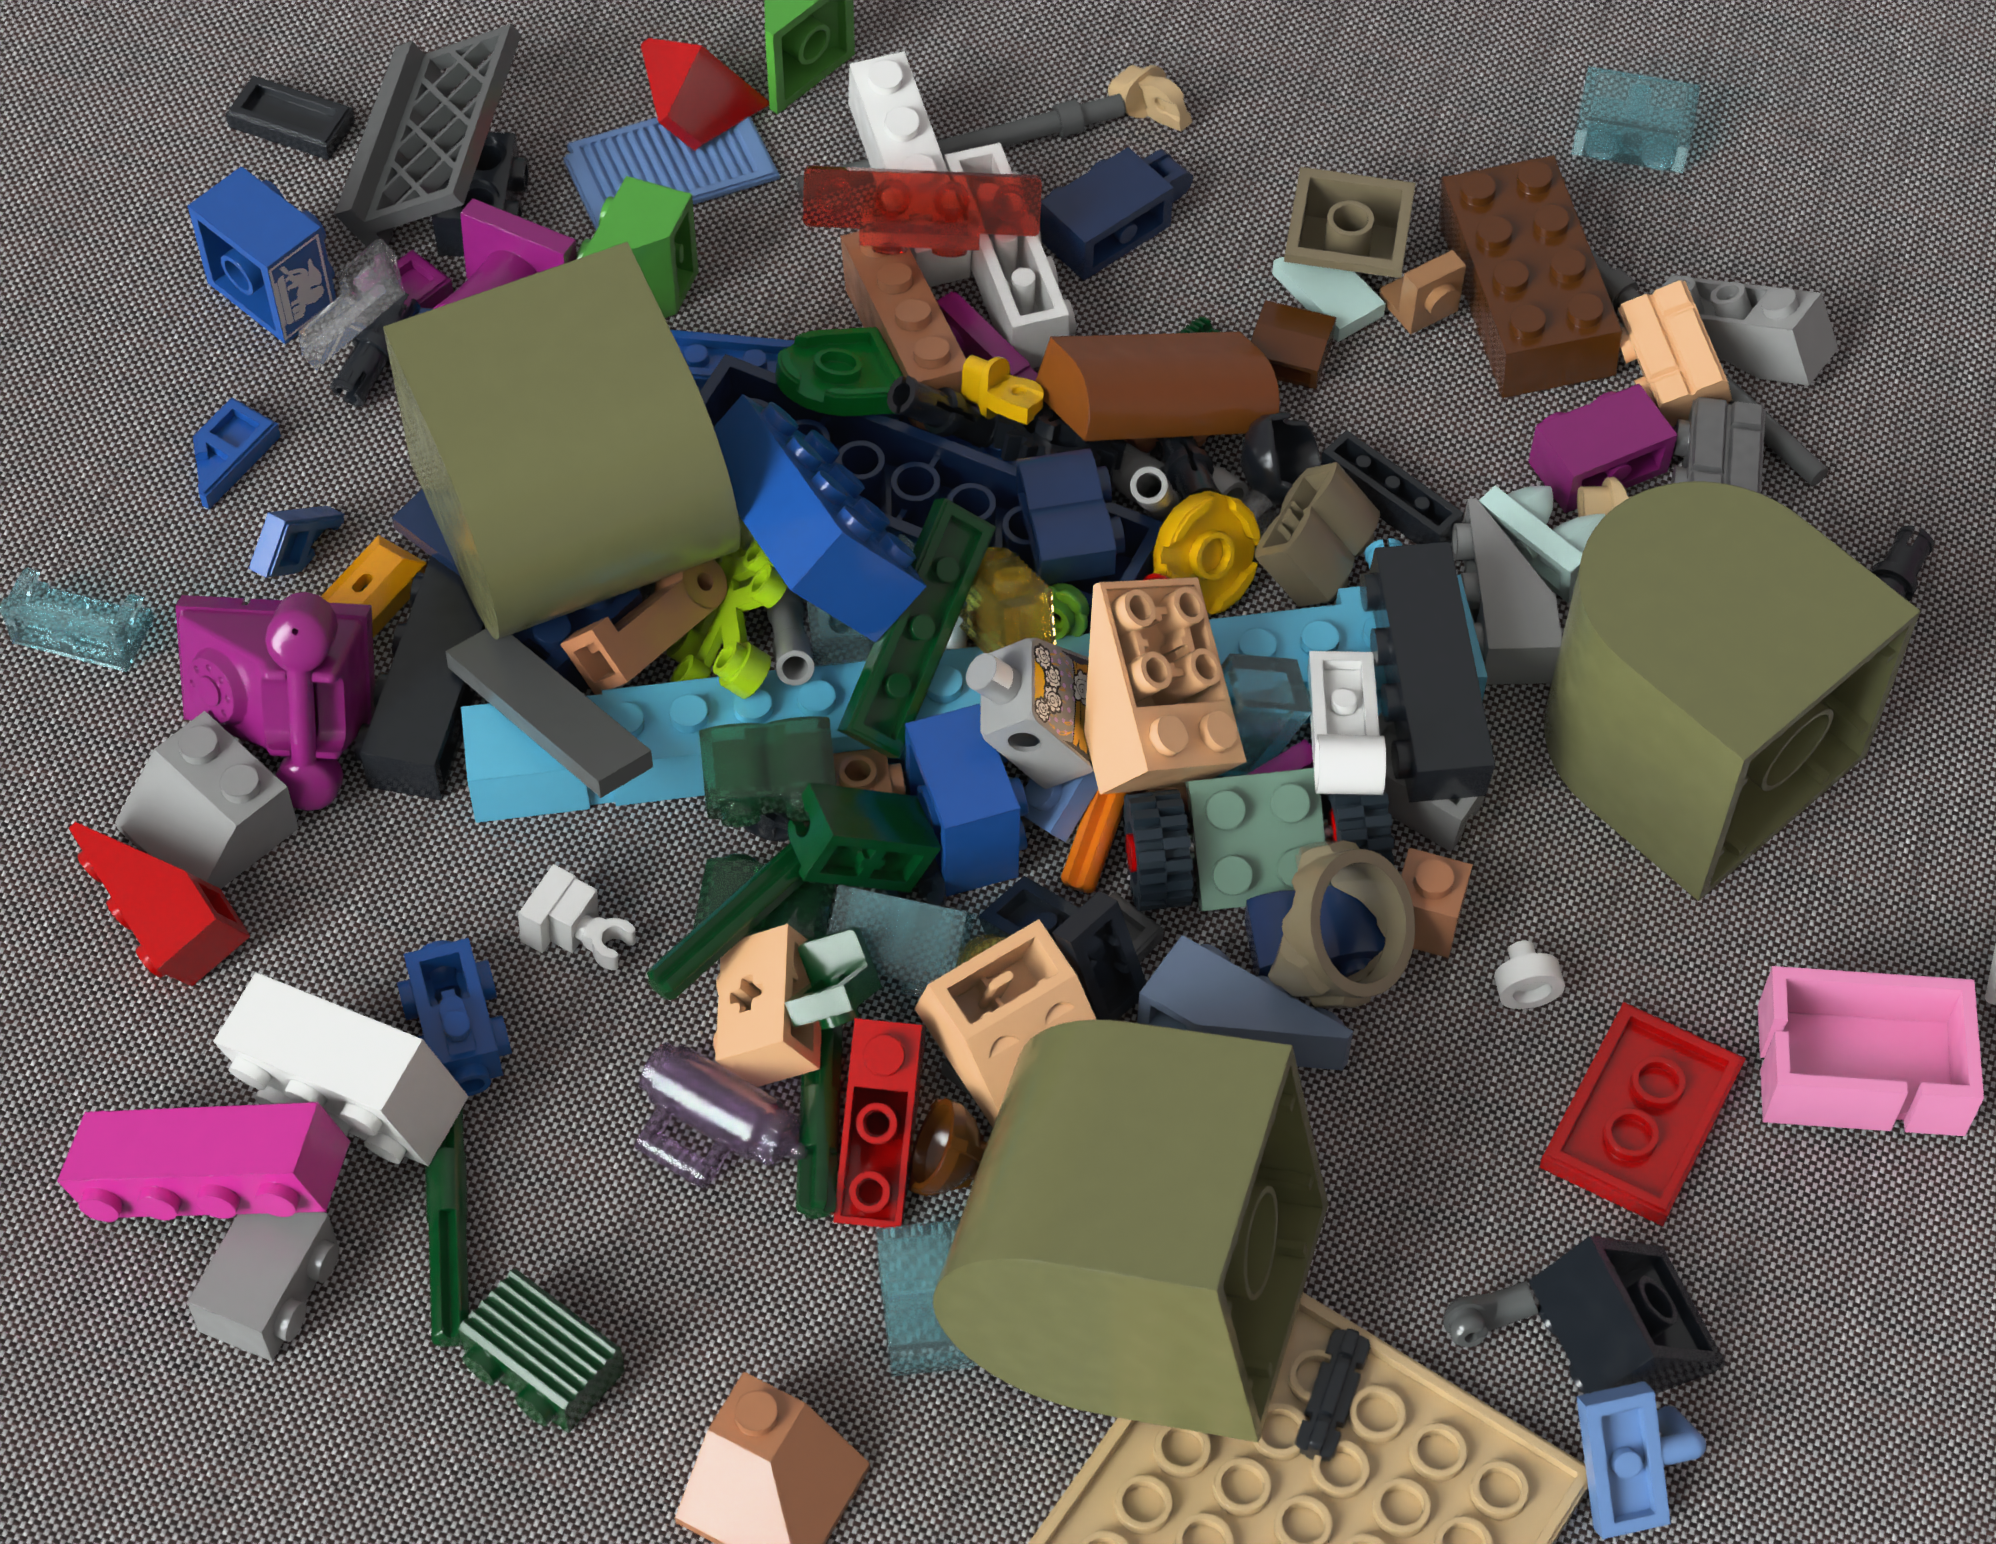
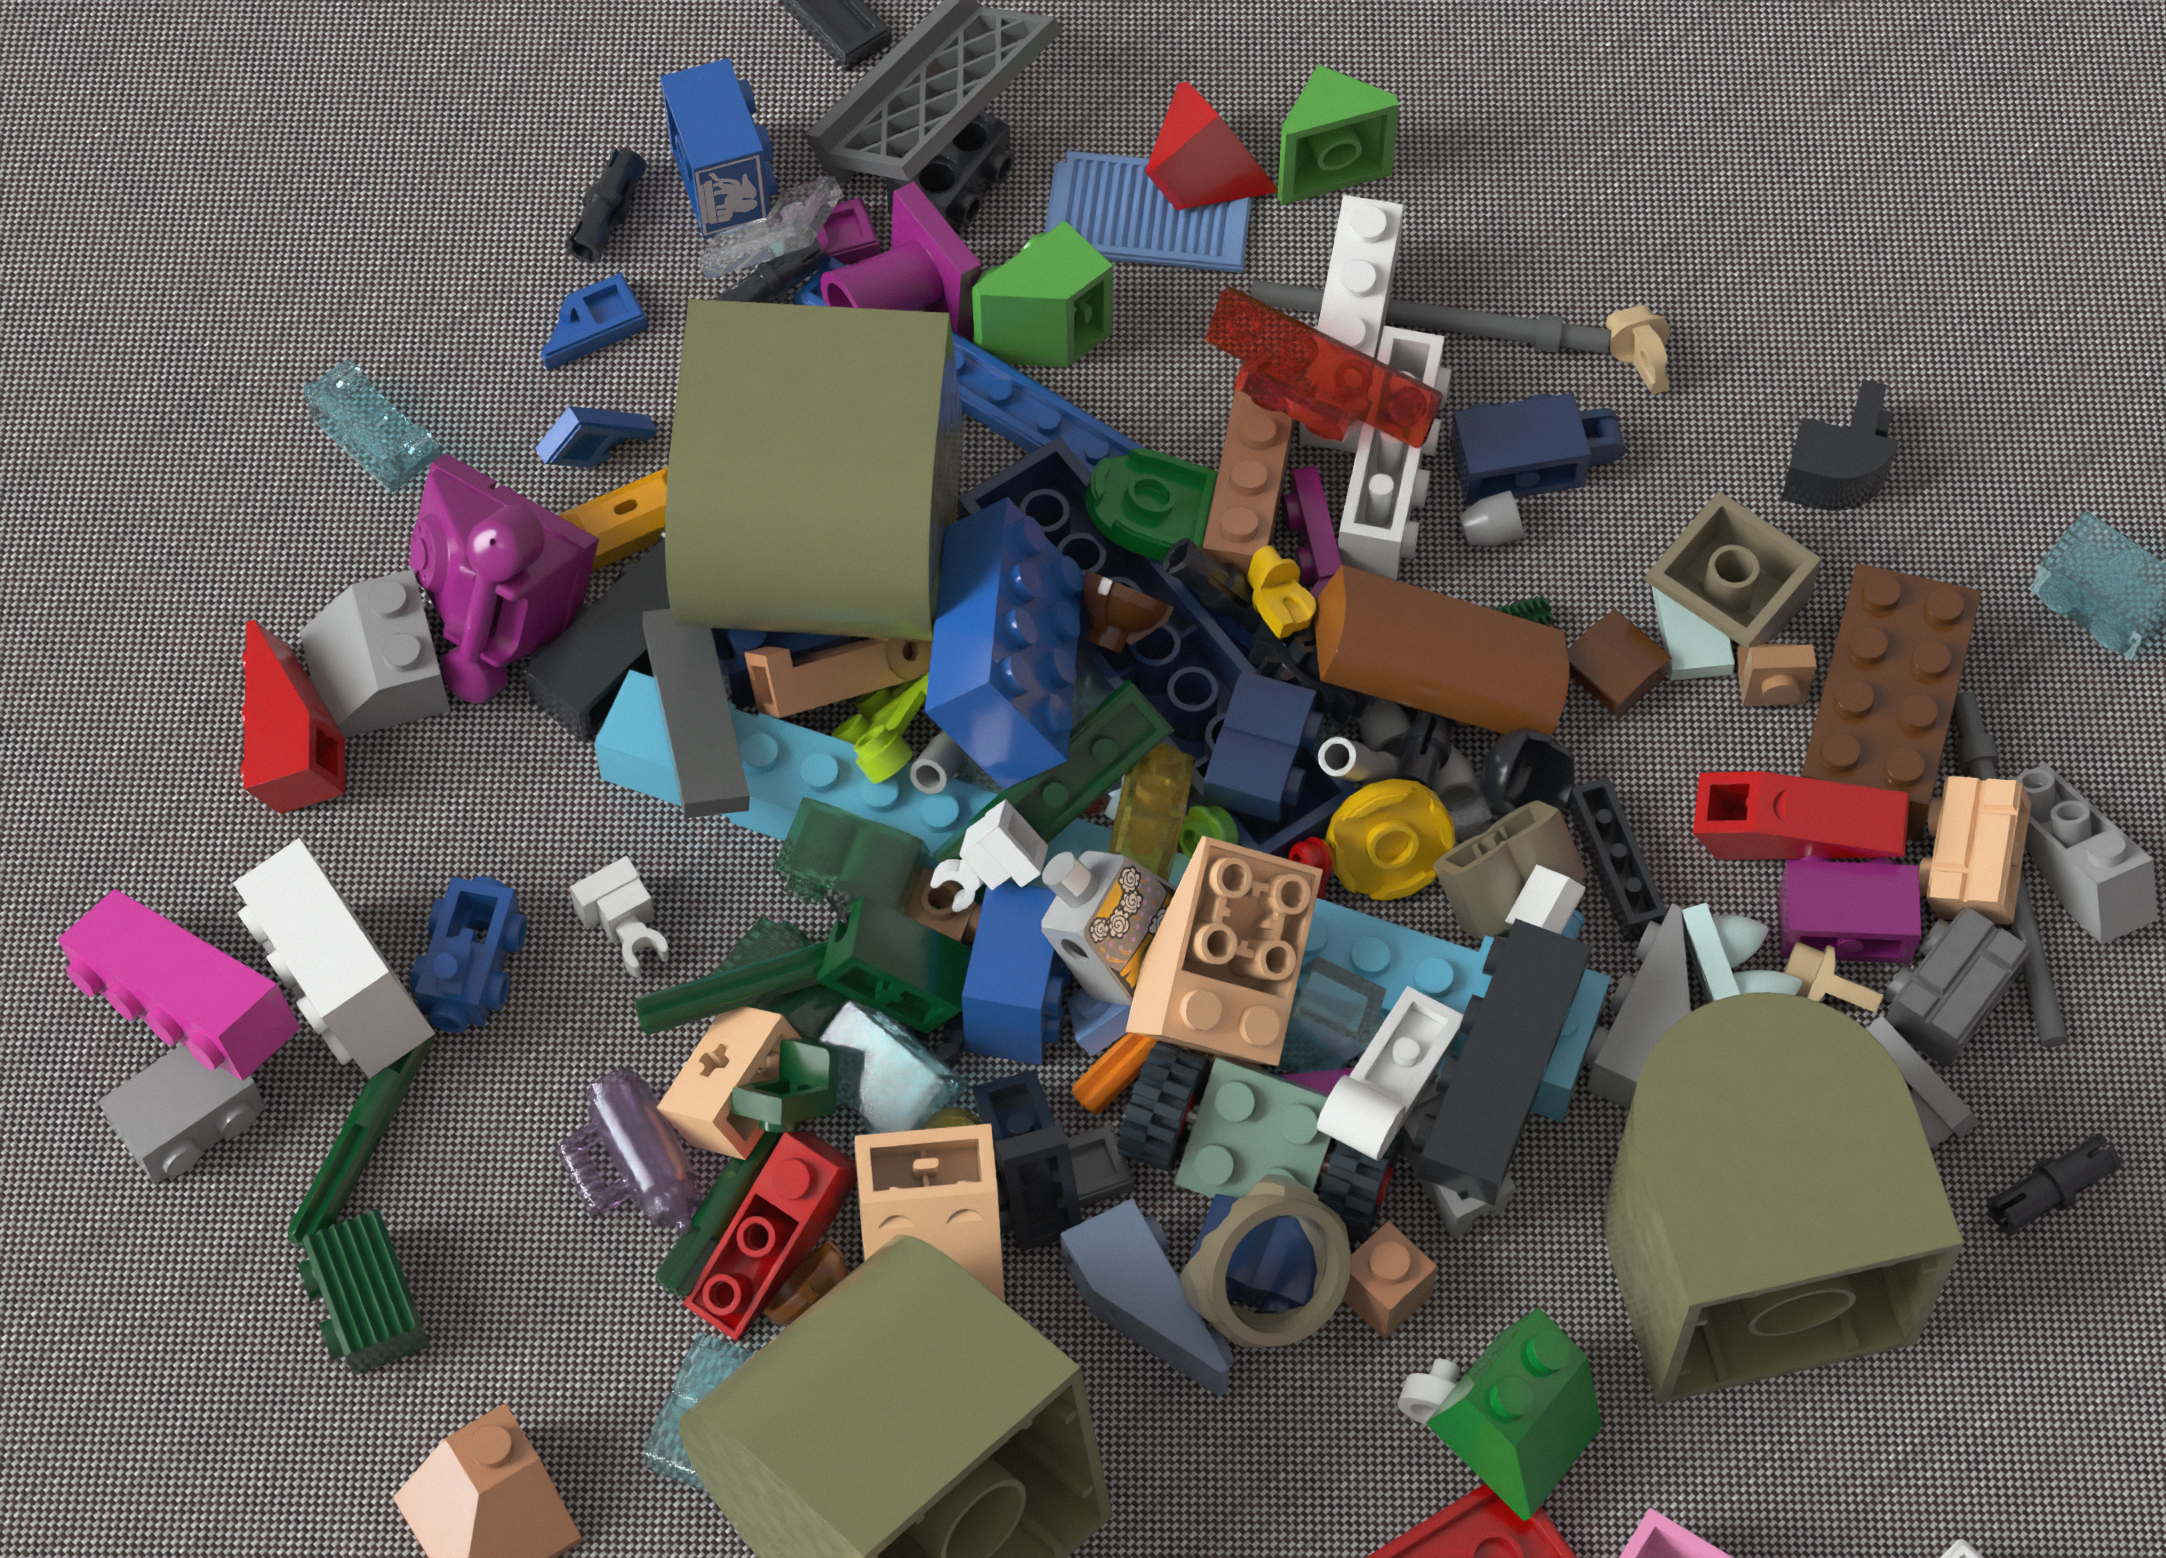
camera: 30 degrees right, 5 degrees up
none -> black pin [565,147,647,263]
none -> white piece [930,799,1048,912]
none -> reddish brown piece [1082,570,1174,654]
none -> green slope [1426,1307,1602,1522]
none -> light grey hose [1459,490,1524,547]
none -> white tile [1505,864,1586,935]
none -> red slope [1693,771,1910,860]
none -> black brick [1781,379,1899,511]

